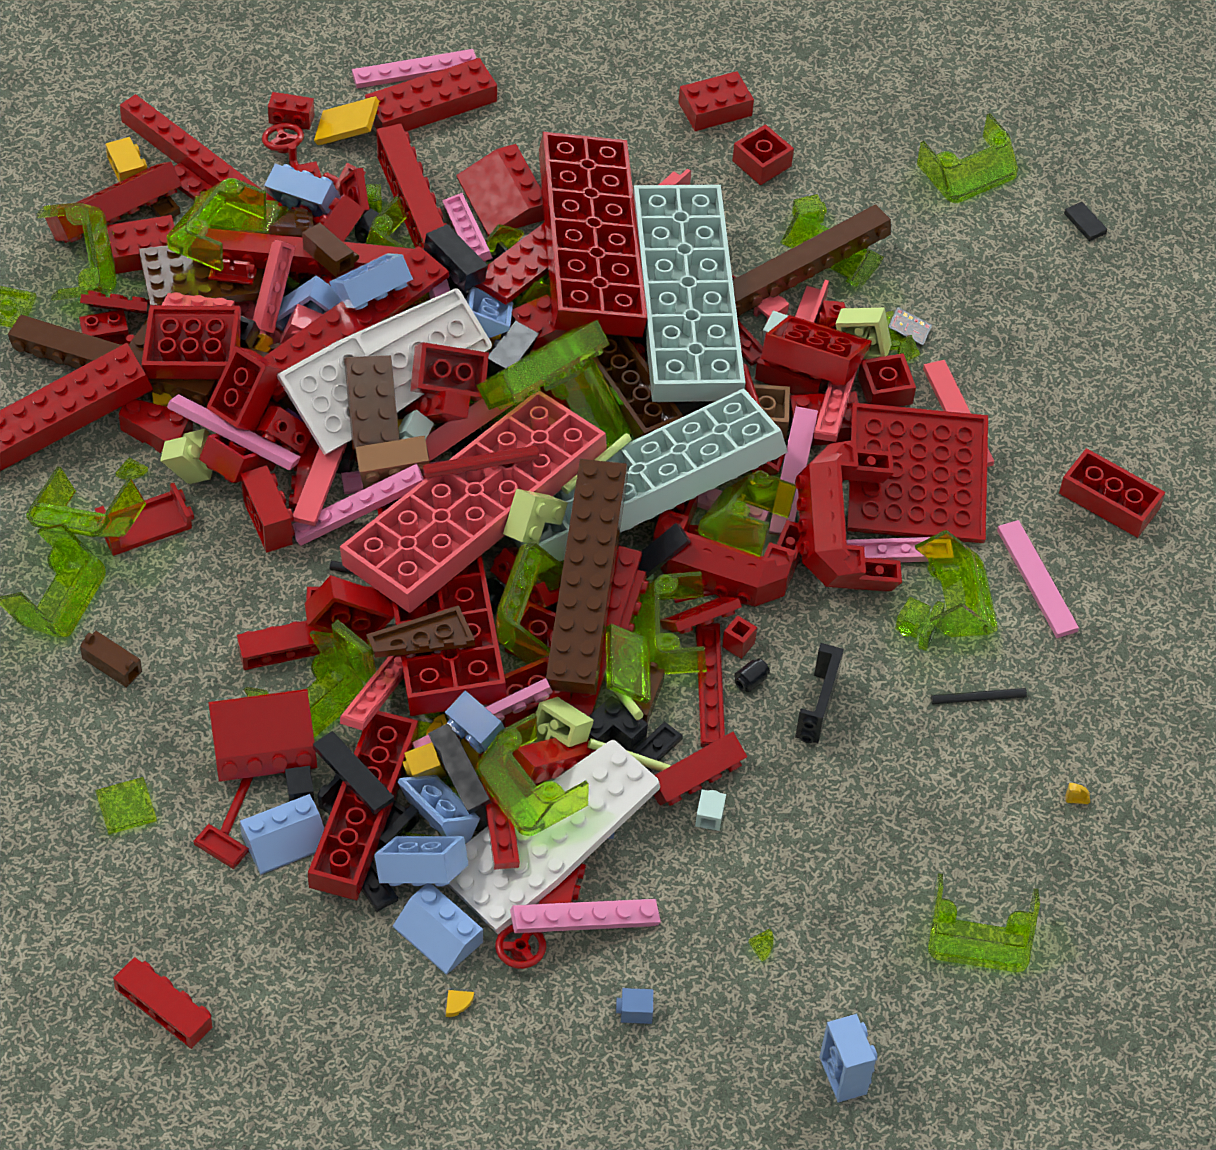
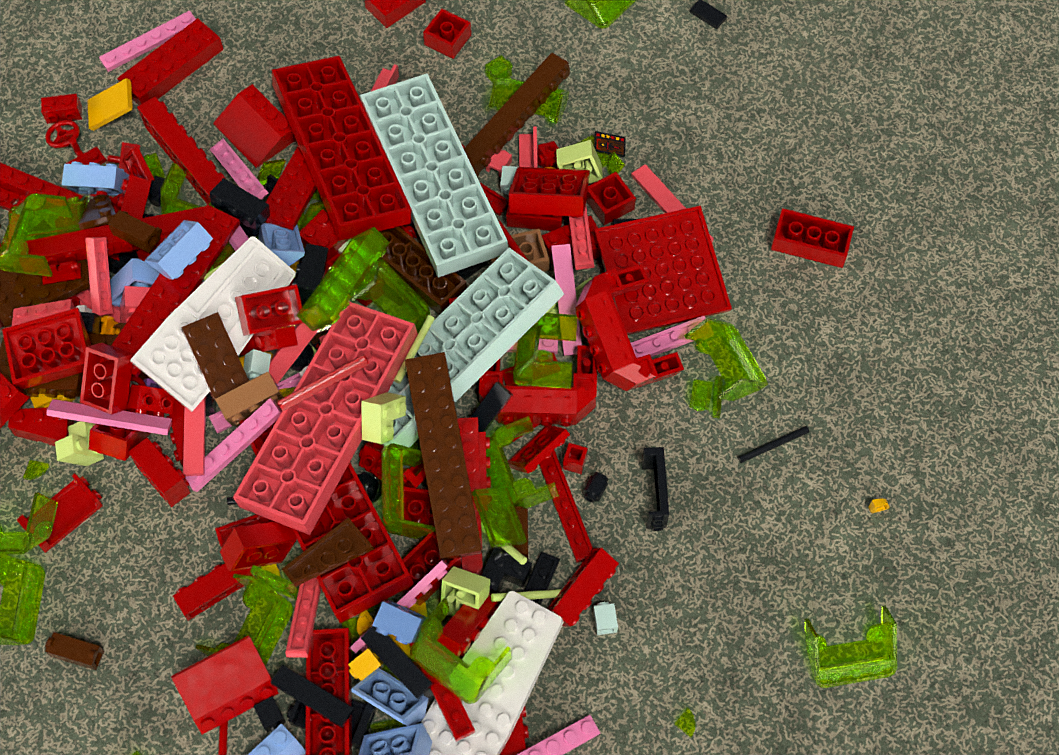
camera: 15 degrees left, 10 degrees up
bright pink tile [997,520,1079,638] -> none

